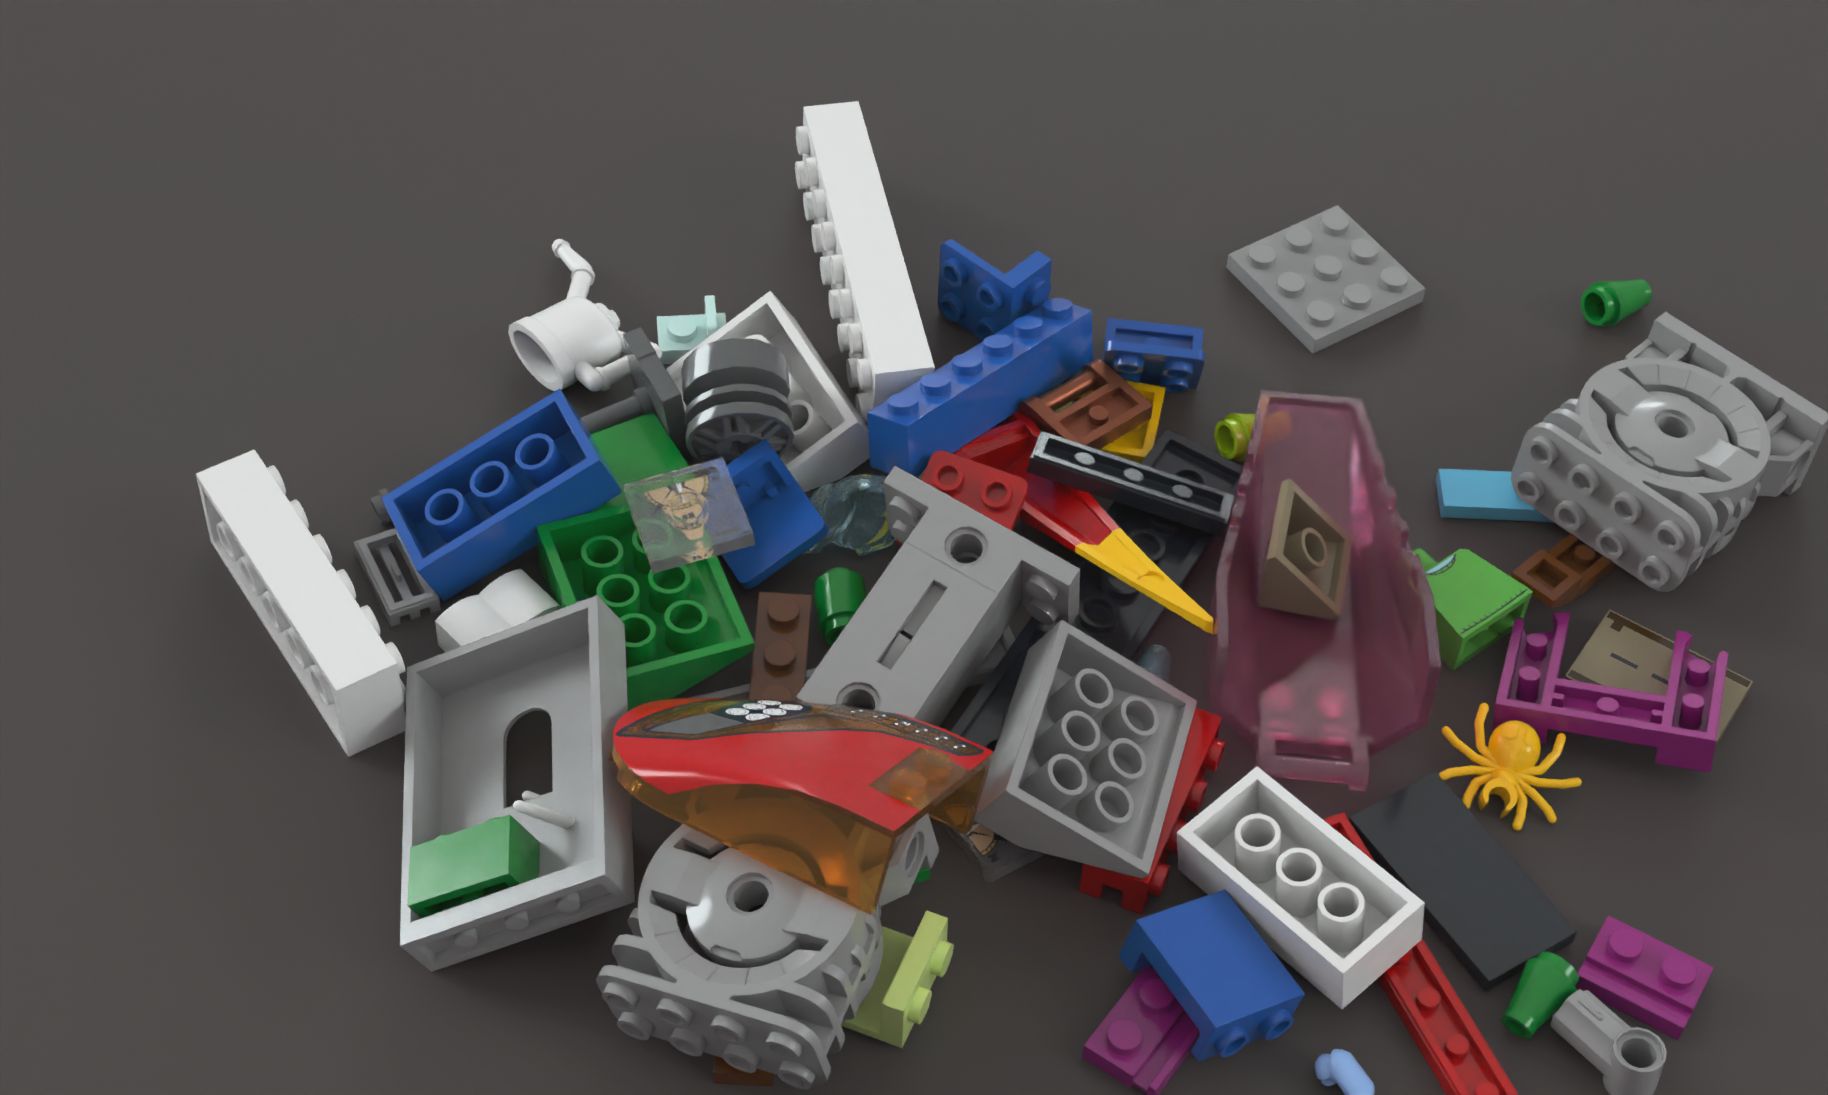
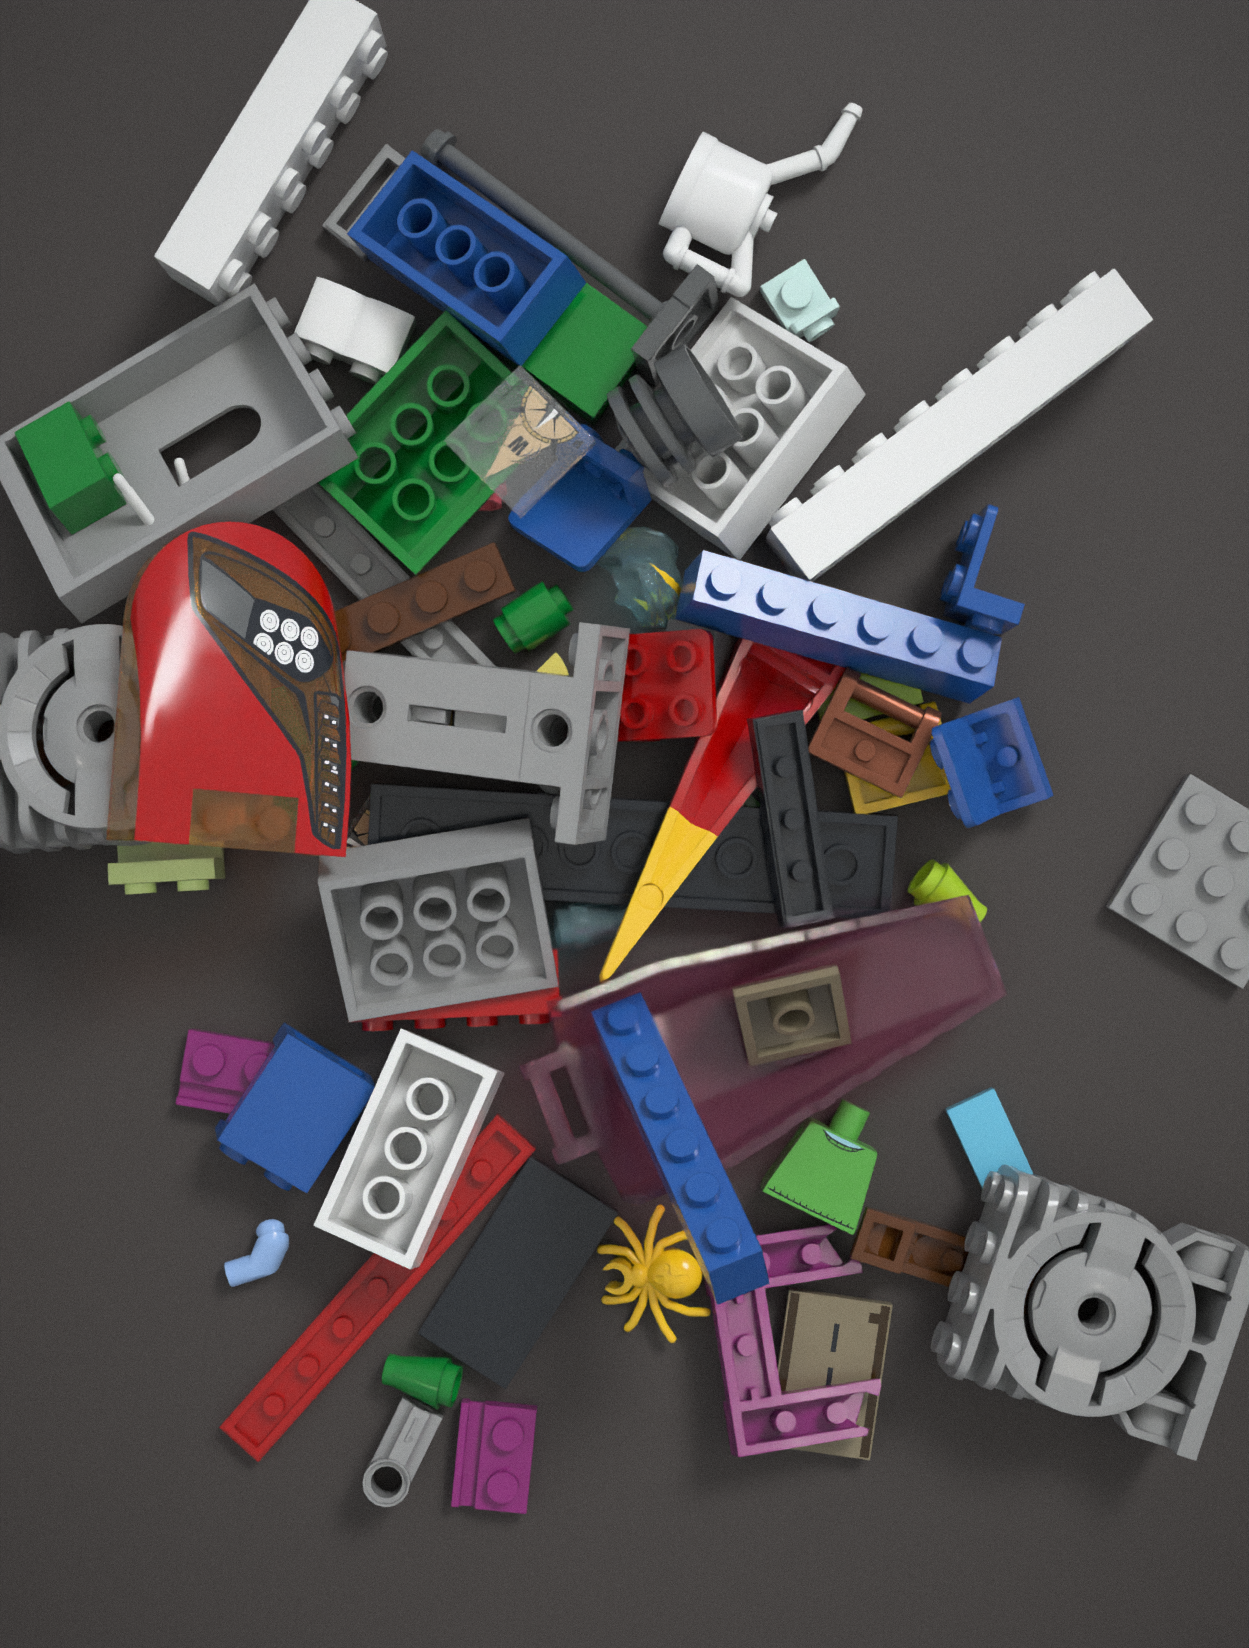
camera: 65 degrees right, 40 degrees up
none -> blue brick [591,992,770,1305]

